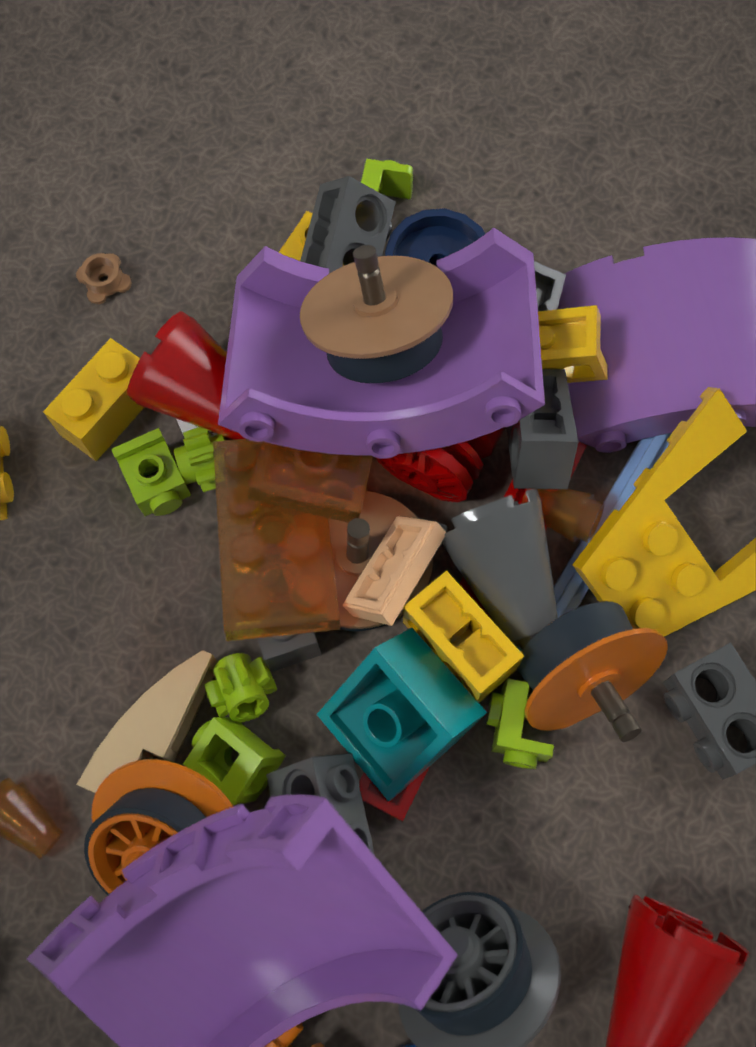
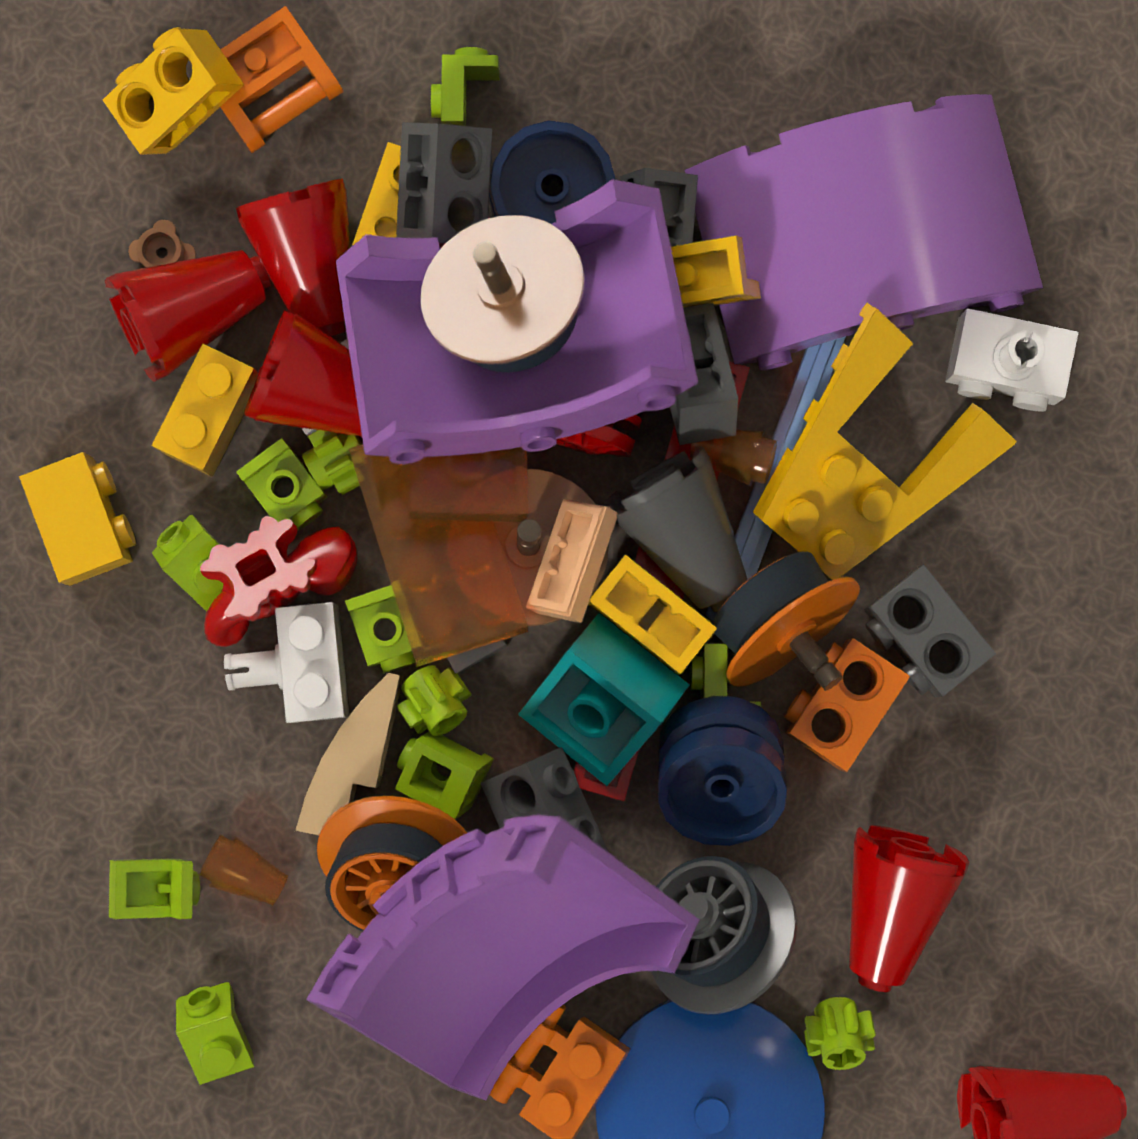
camera: 15 degrees left, 15 degrees up
none -> yellow brick [103,27,244,155]
none -> red cone [105,250,271,382]
none -> lime bracket [152,515,223,612]
none -> red animal [200,516,358,647]
none -> orange plate [220,6,344,154]
none -> white brick [224,602,349,723]
none -> red cone [236,178,350,336]
none -> lime brick [345,582,424,674]
none -> dark blue wheel [658,696,787,846]
none -> orange brick [784,638,910,772]

